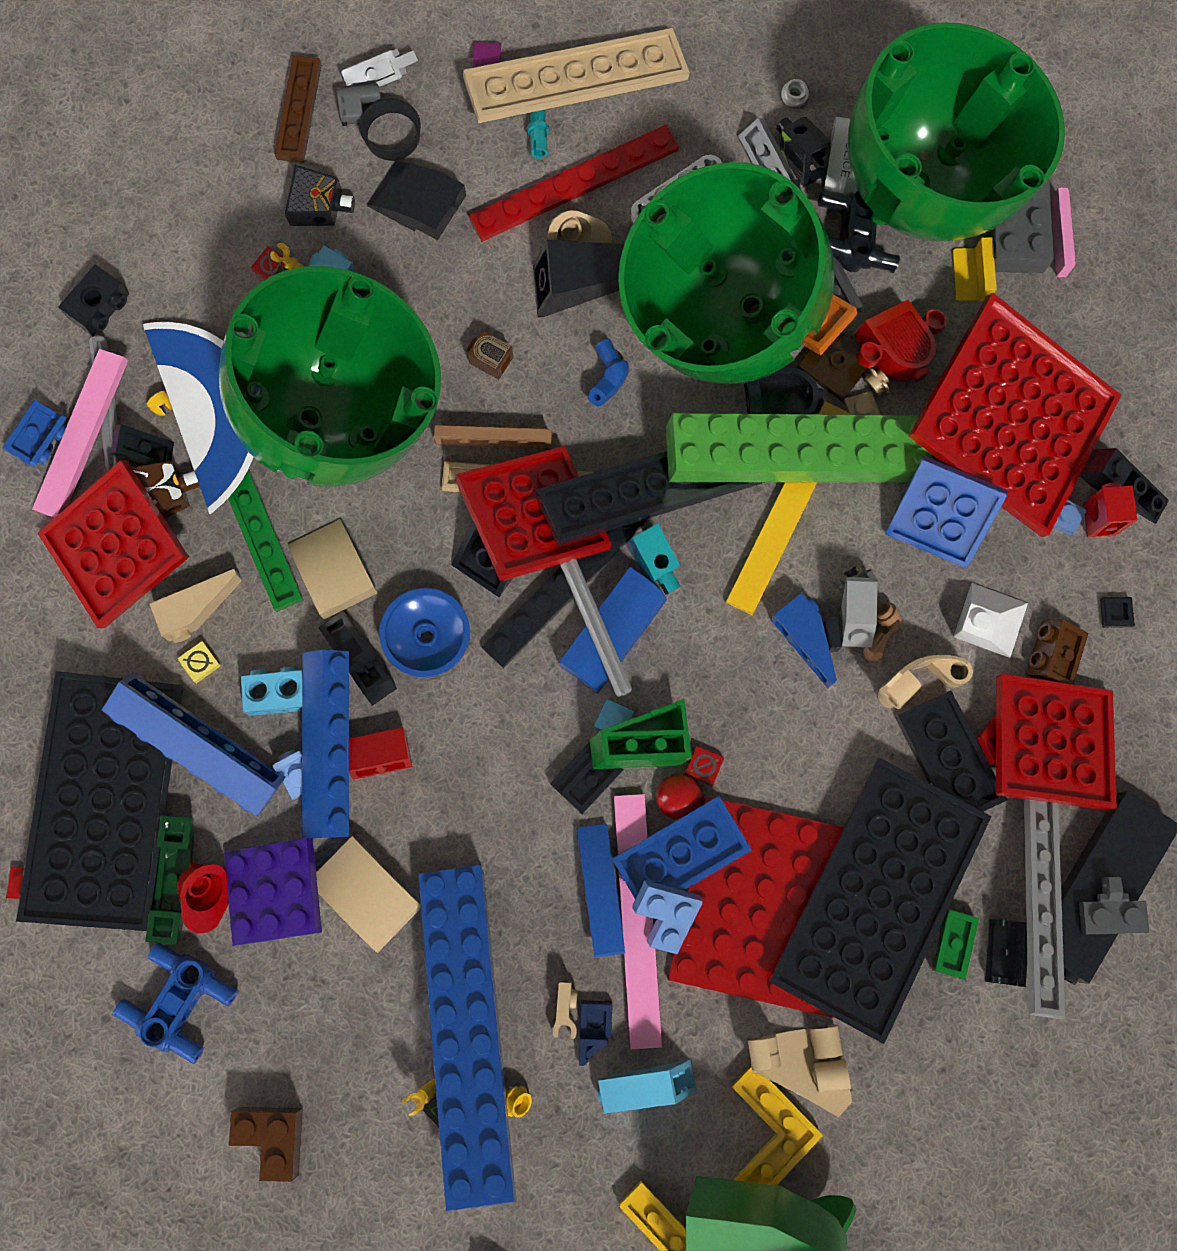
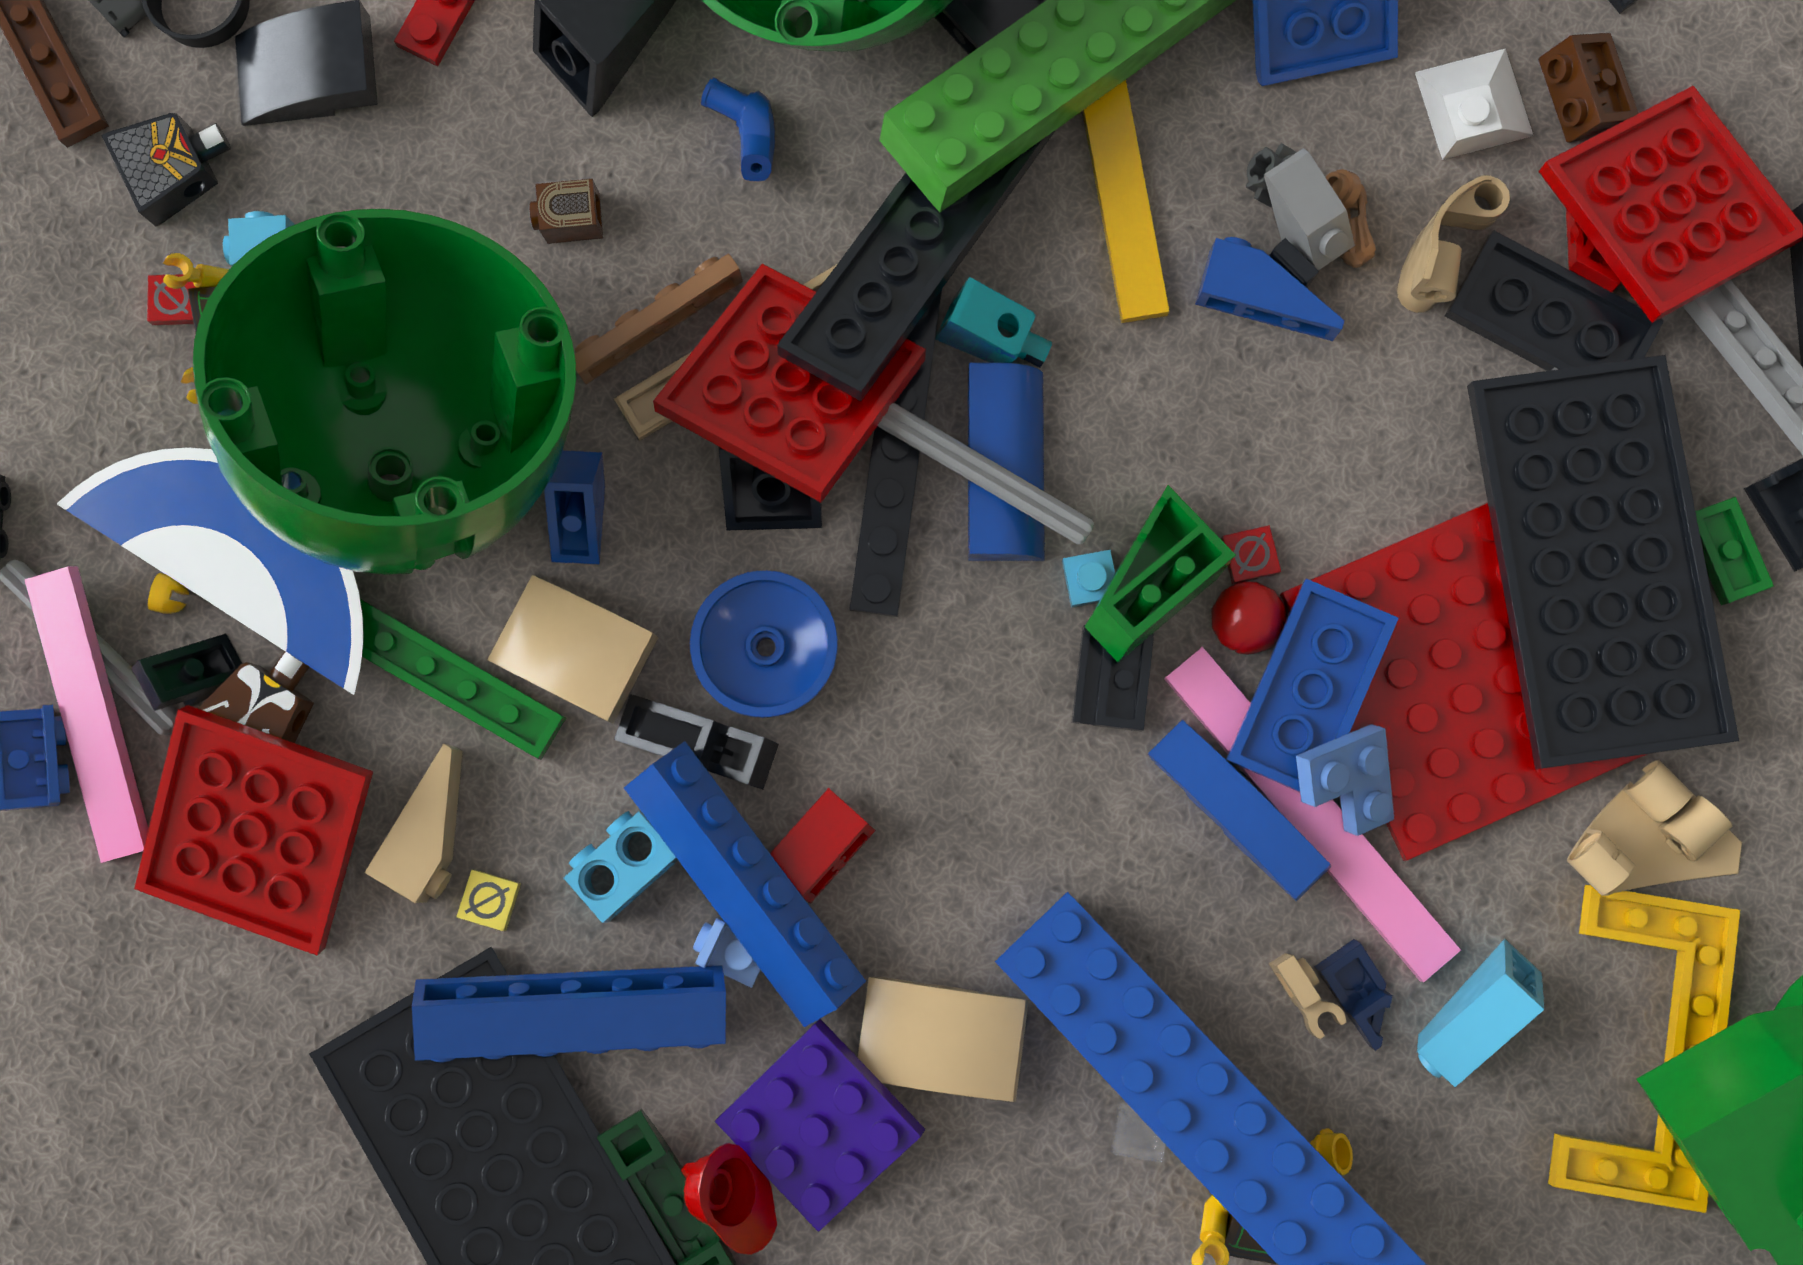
camera: 30 degrees left, 5 degrees up
none -> blue slope [544,450,605,564]

